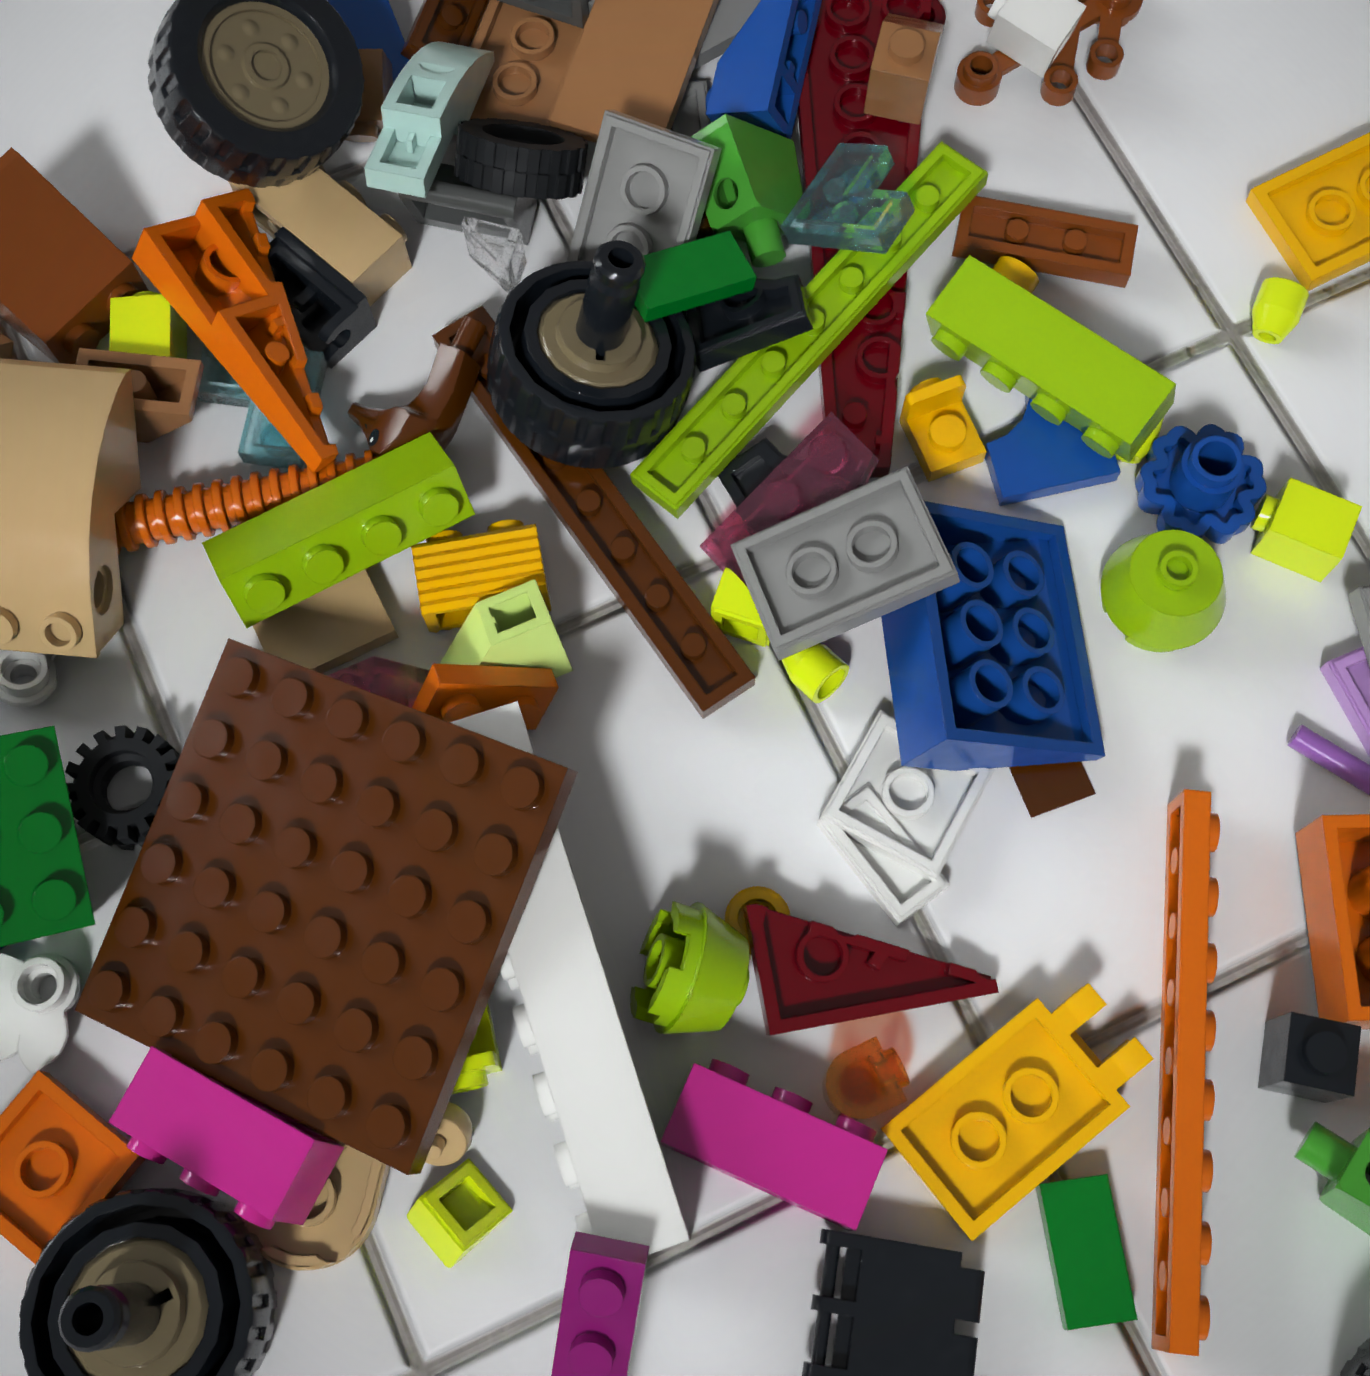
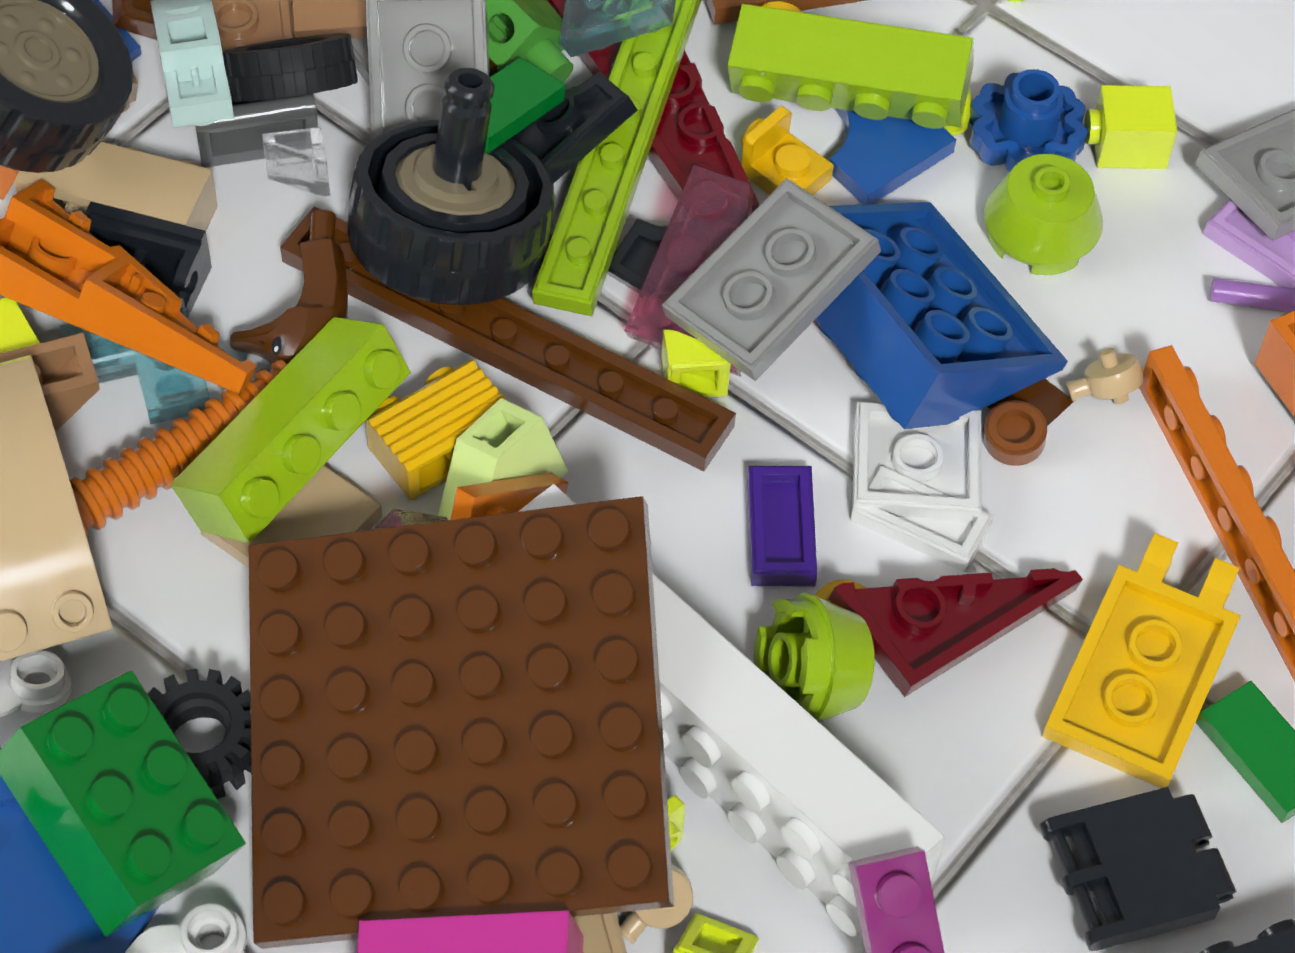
camera: 30 degrees left, 15 degrees down
dark pink brick [660,1059,888,1231] -> none
neon yellow hose [781,643,849,703] -> none
clear orange plate [822,1037,910,1122] -> none
none -> dark purple tile [747,466,817,586]
none -> dark orange tile [983,400,1047,466]
none -> tan piece [1065,348,1143,404]

